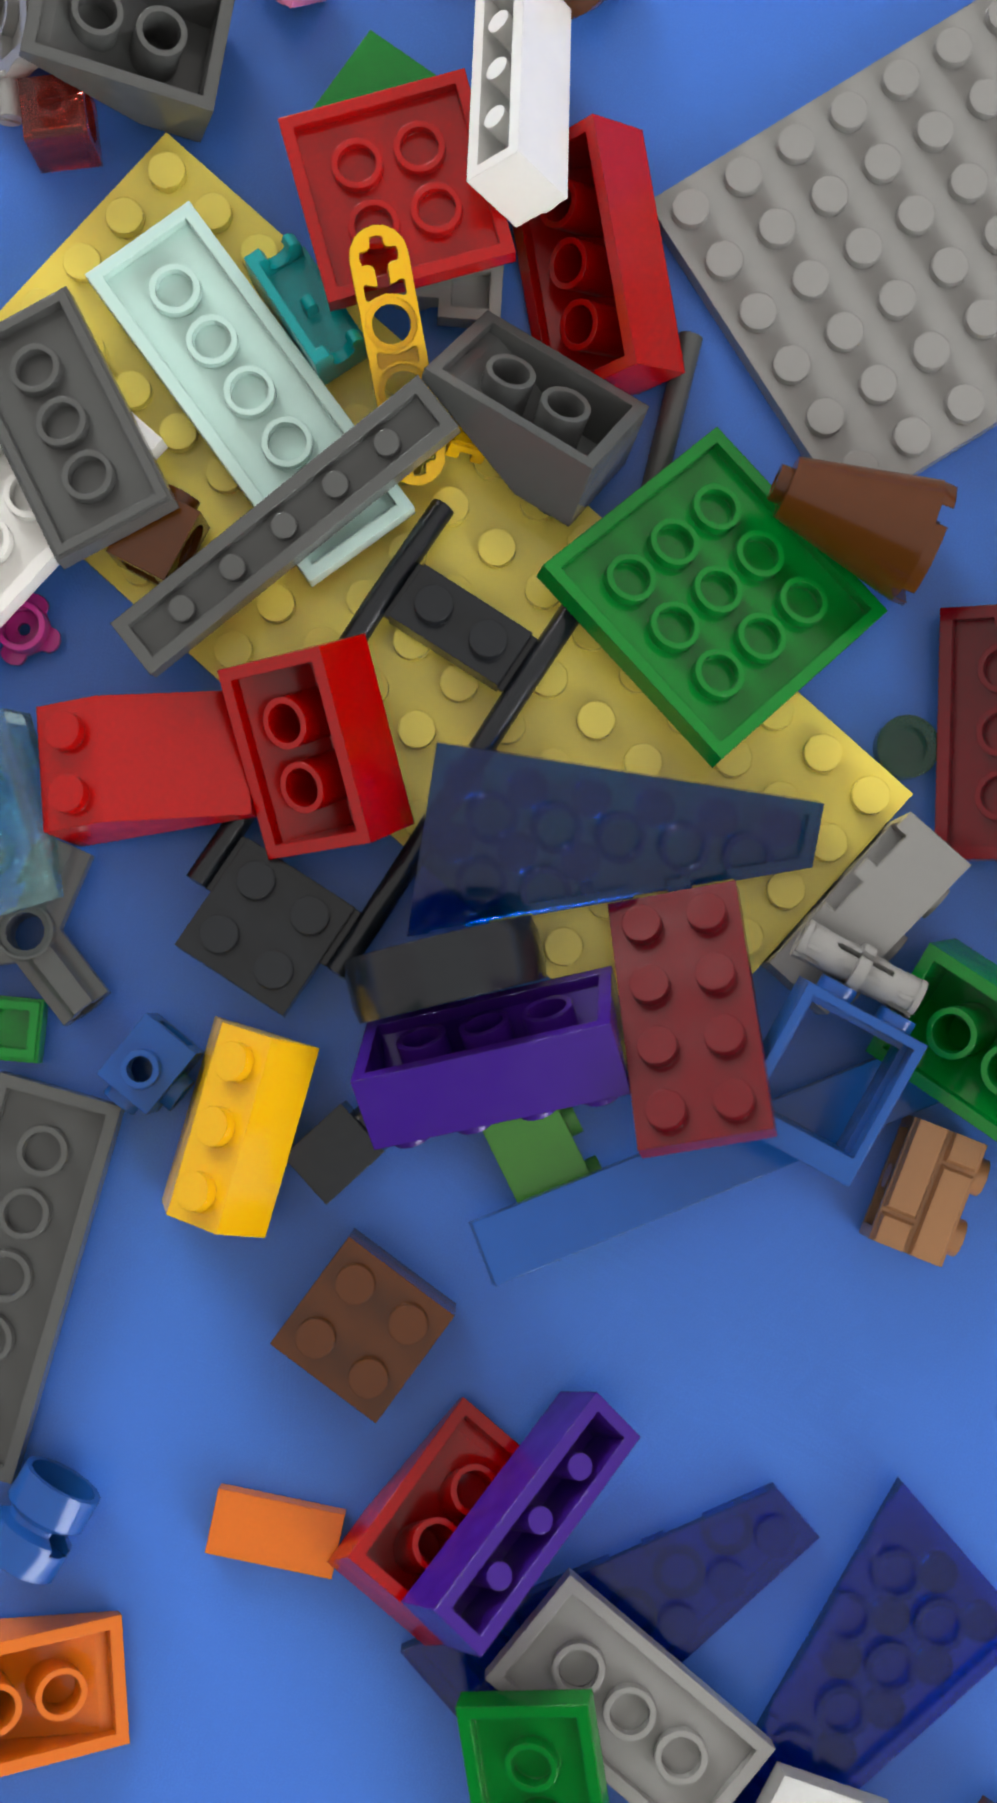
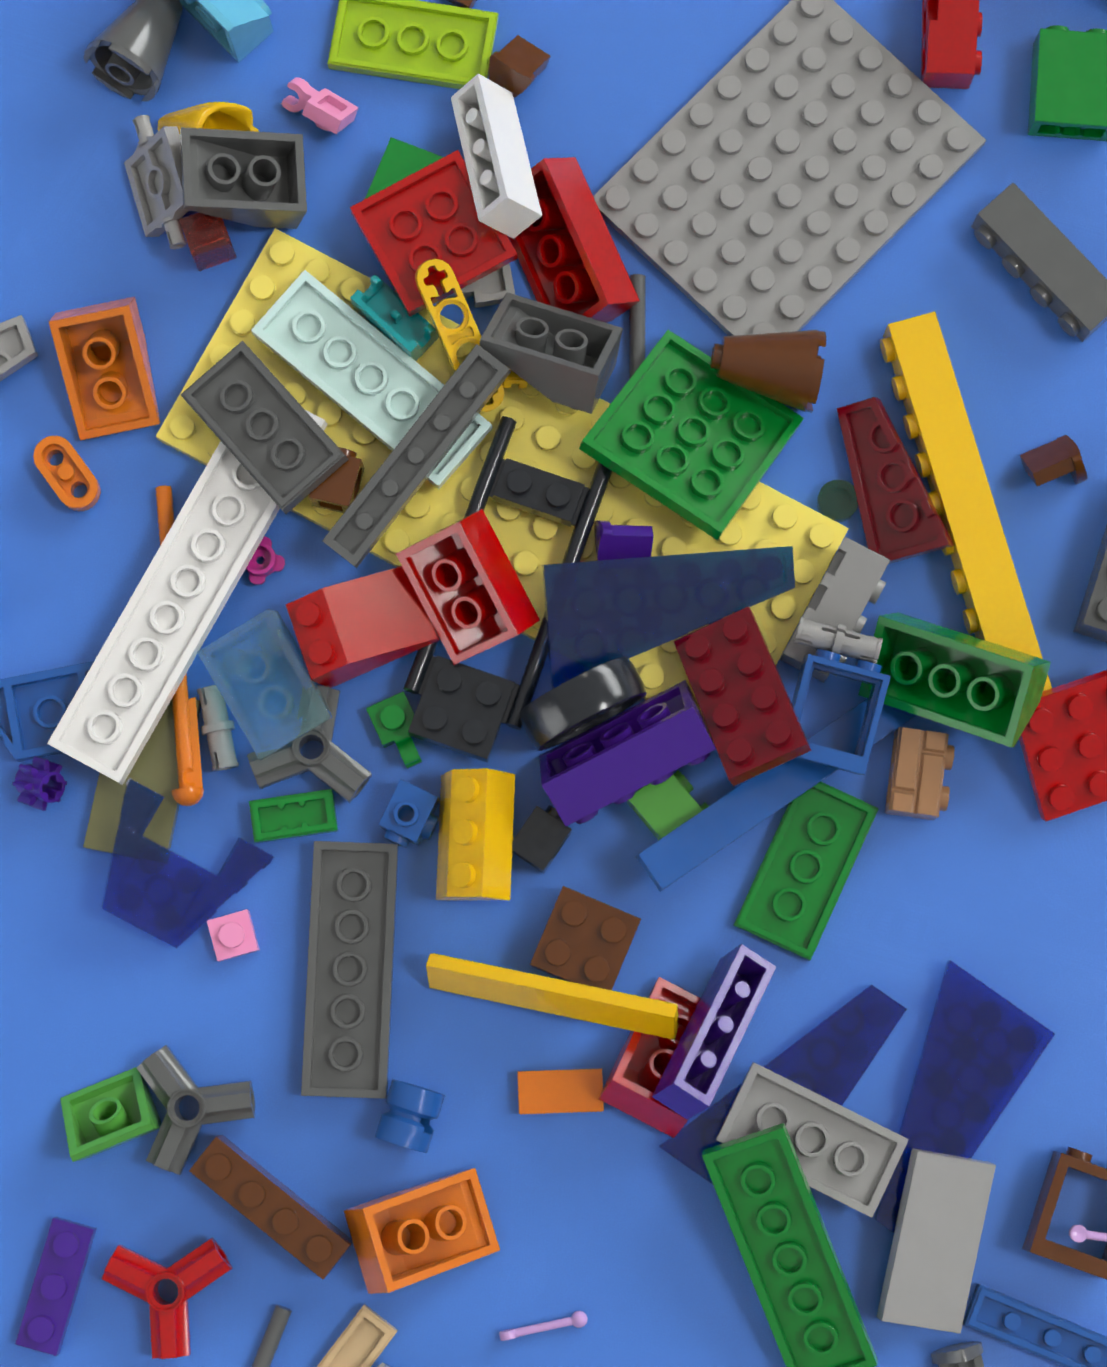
camera: 10 degrees left, 5 degrees down
none -> green plate [366,691,422,769]
none -> yellow tile [426,953,678,1040]
none -> dark purple tile [594,520,654,570]
none -> green tile [733,782,879,961]

